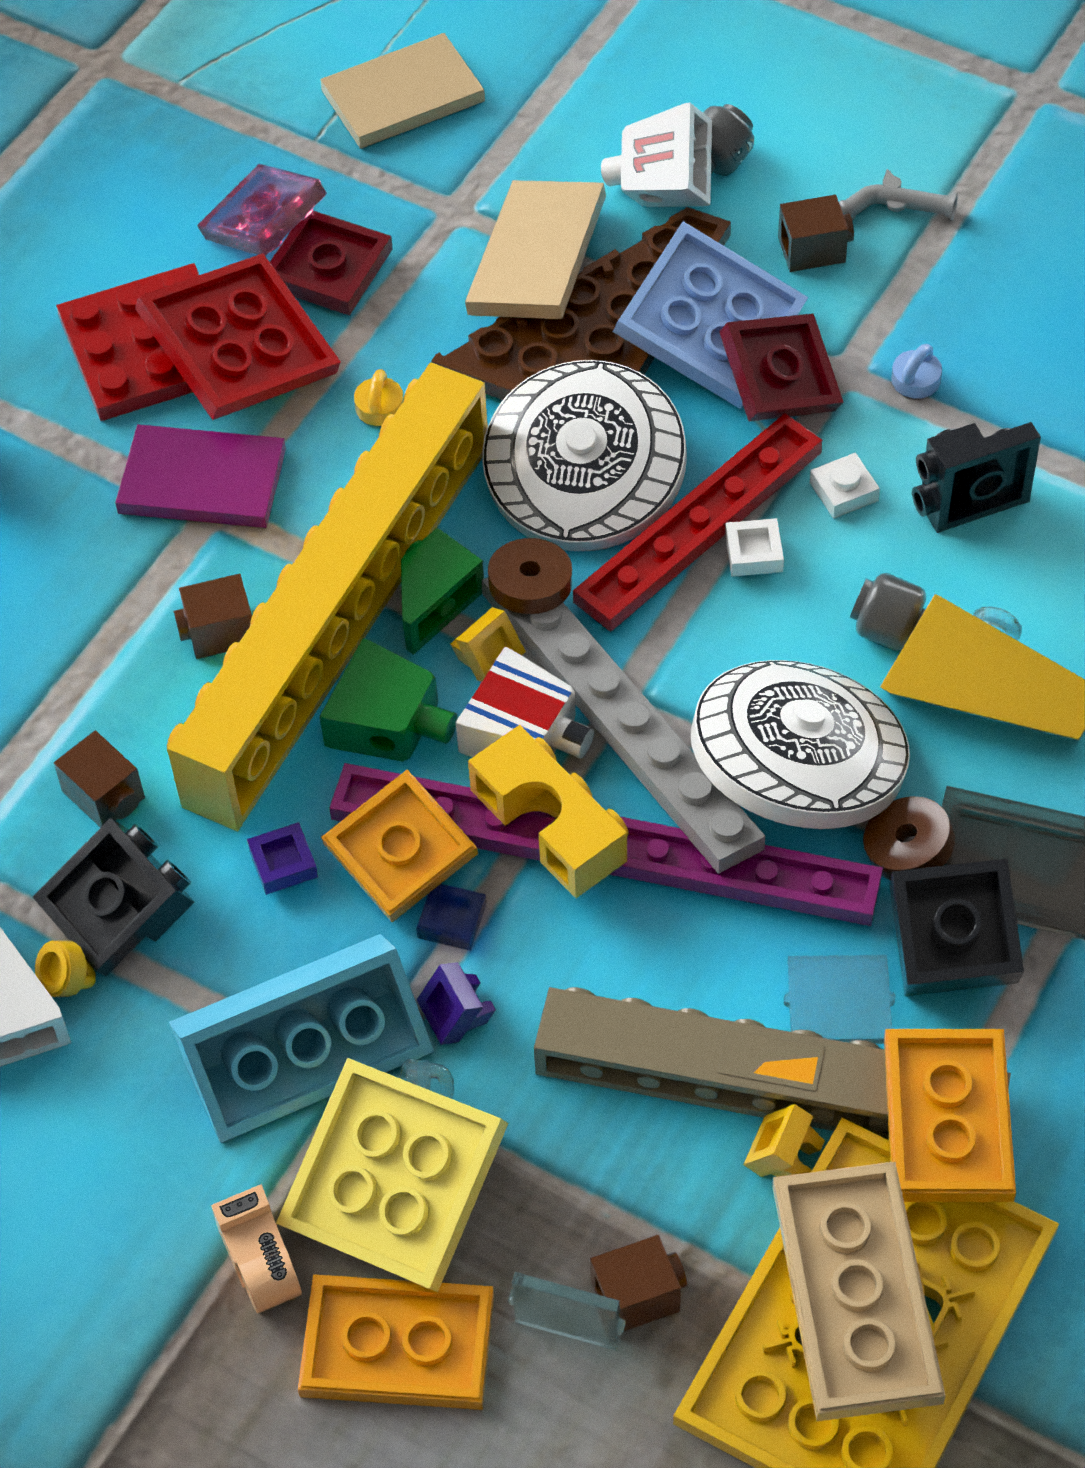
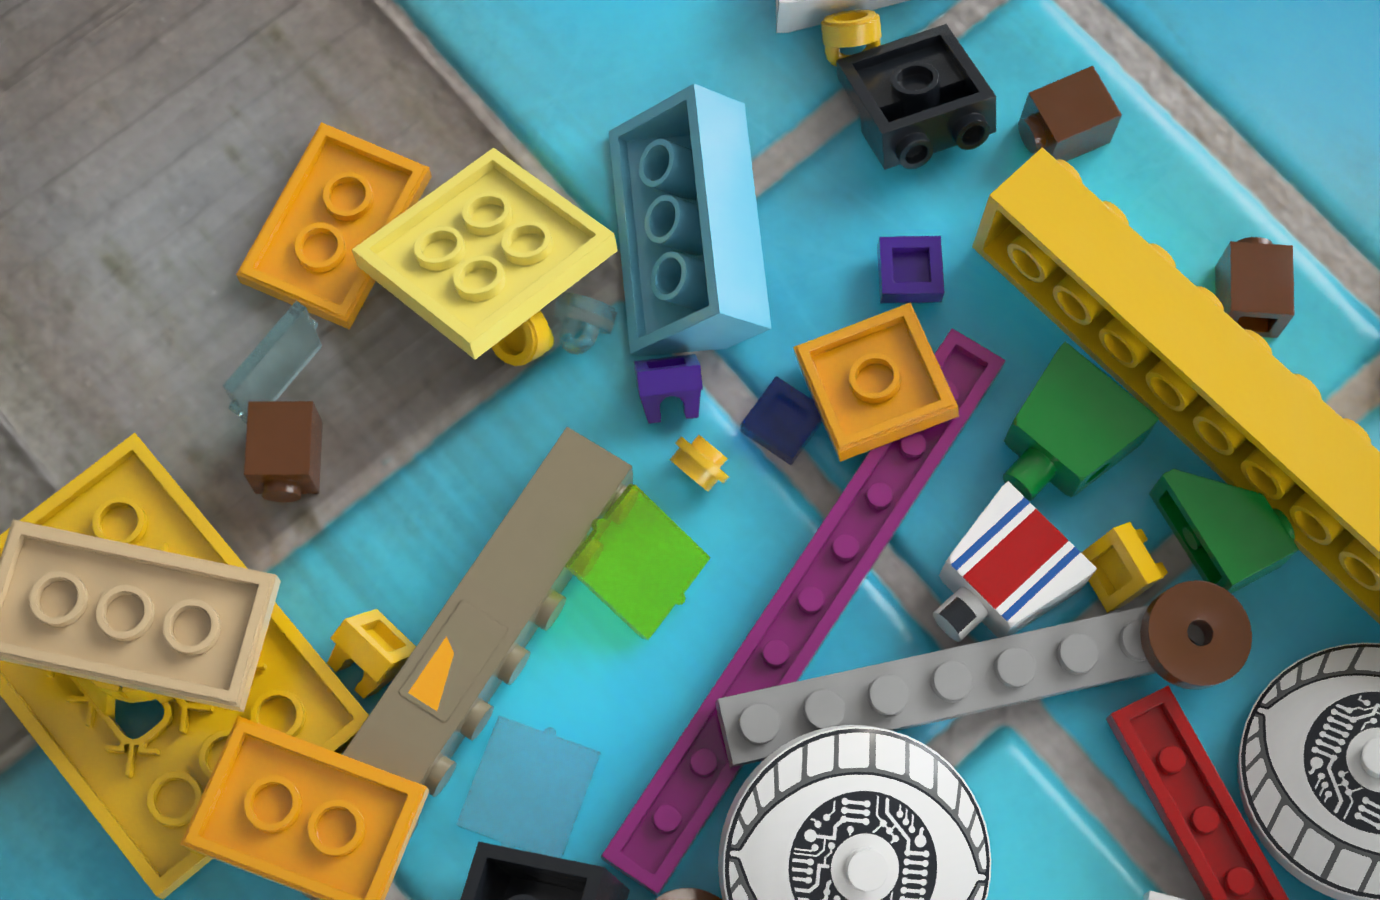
camera: 105 degrees right, 15 degrees up
light nougat leg [211,1184,302,1314] -> none
yellow arch [468,724,629,899] -> none
none -> clear neon green piece [565,484,711,640]
none -> yellow plate [669,435,729,492]

